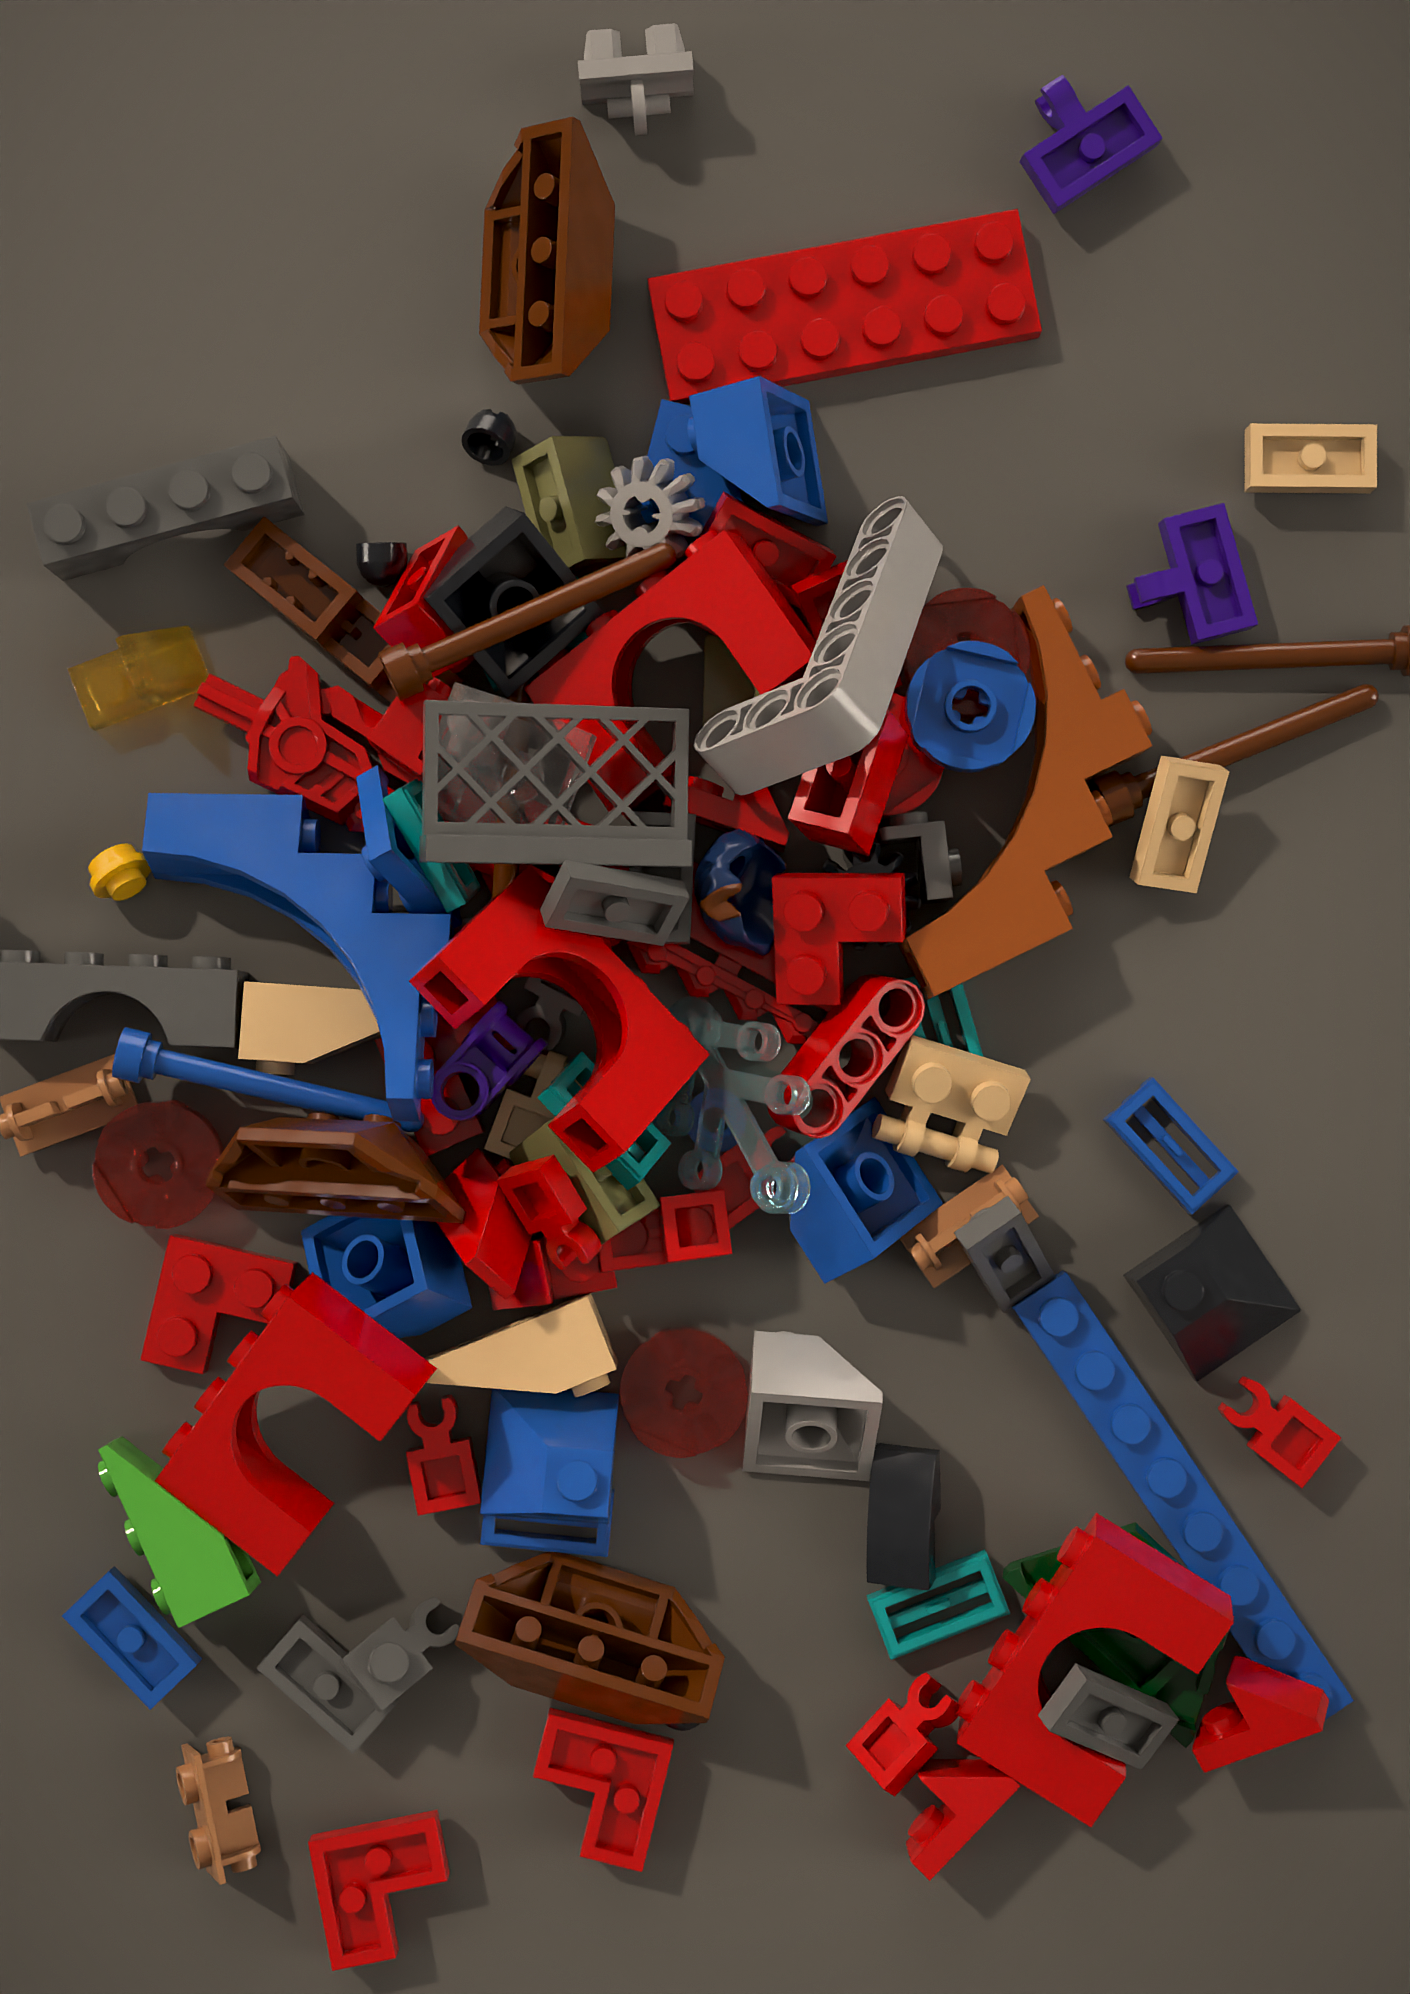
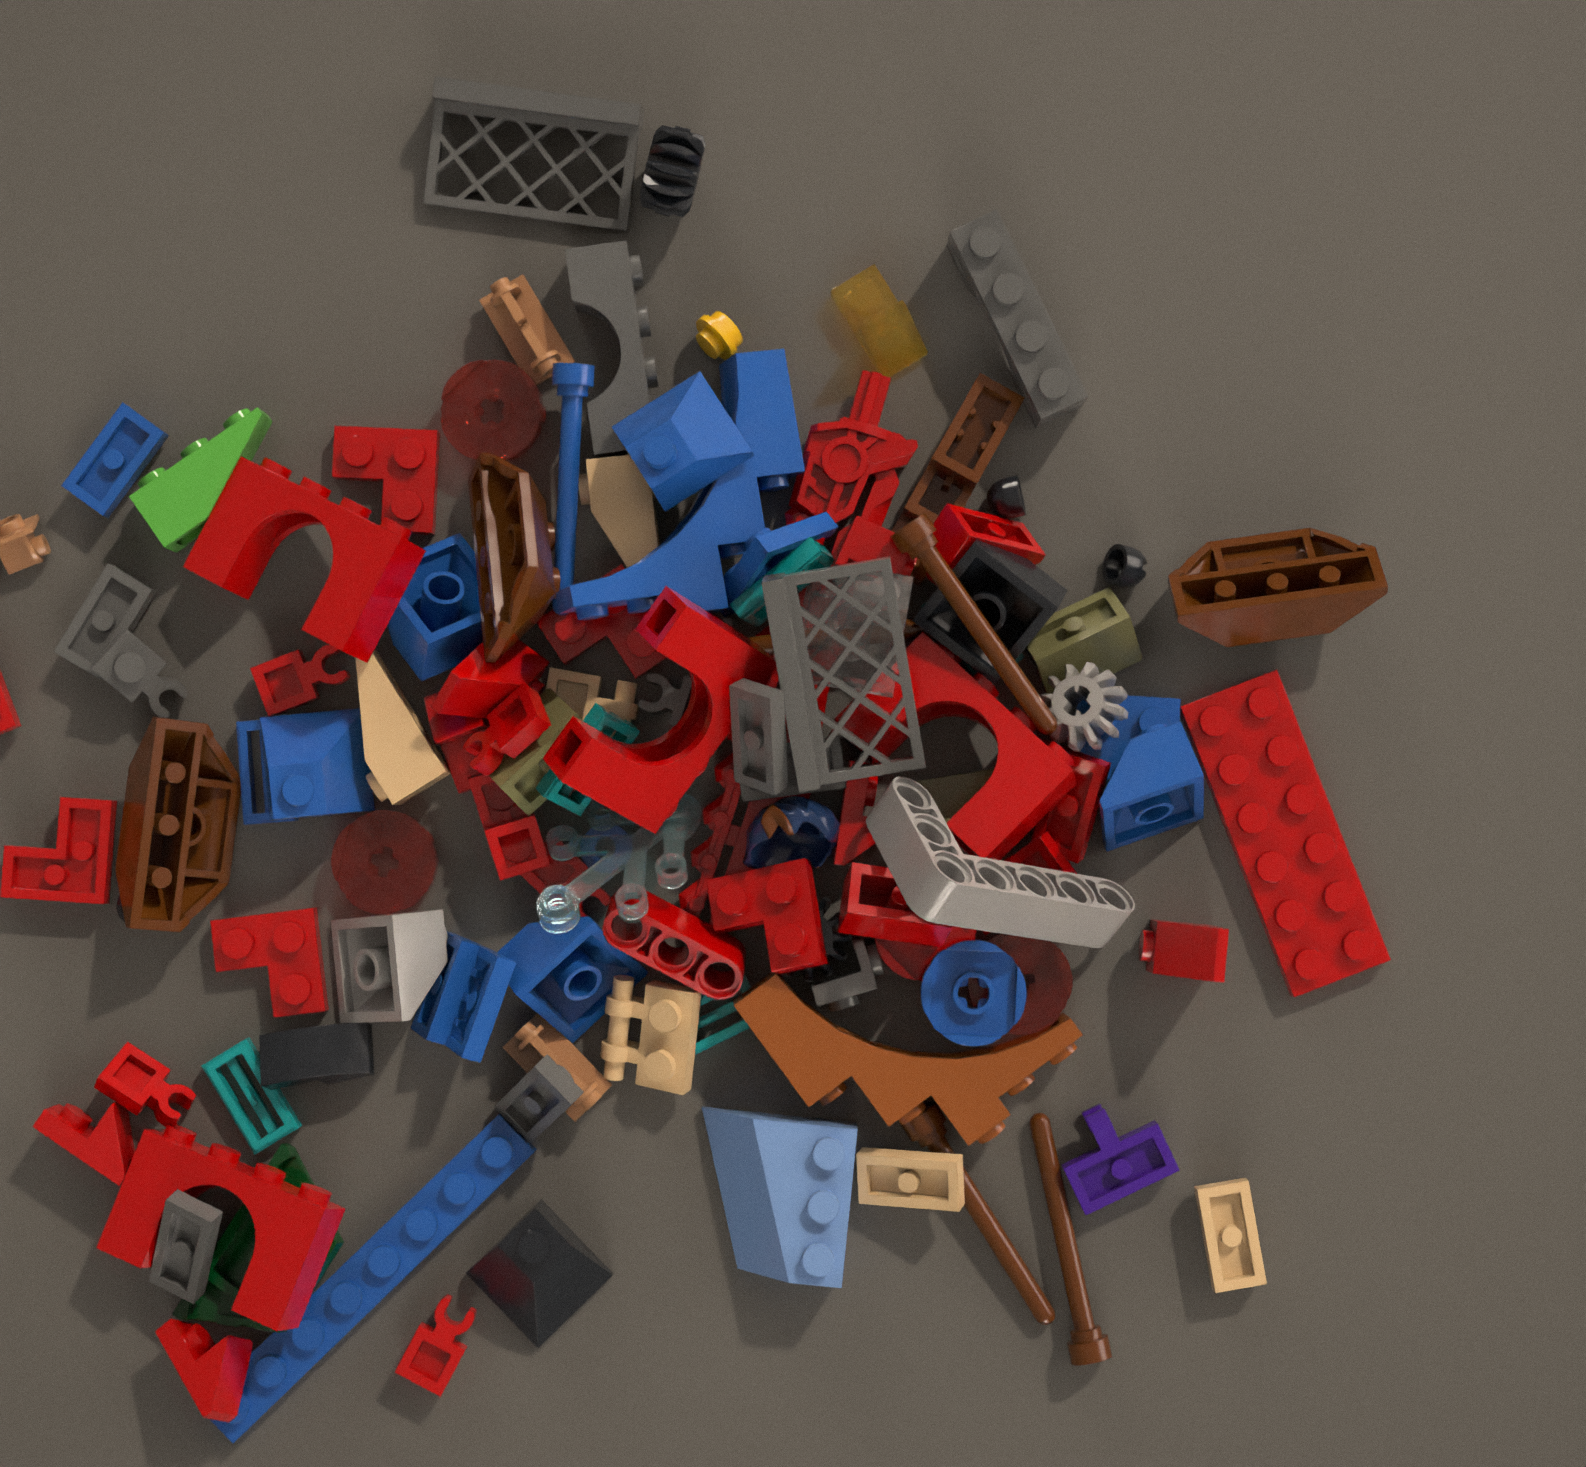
camera: 85 degrees right, 0 degrees up
dark purple piece [432,1001,549,1122] -> none
light grey hips [578,23,694,136] -> none
dark purple plate [1019,75,1163,215] -> none
blue tile [1103,1077,1239,1215] -> none
none -> red plate [210,907,329,1017]
none -> blue slope [411,931,516,1063]
none -> blue slope [612,371,755,511]
none -> medium blue wedge [702,1106,858,1288]
none -> red slope [1139,919,1229,983]

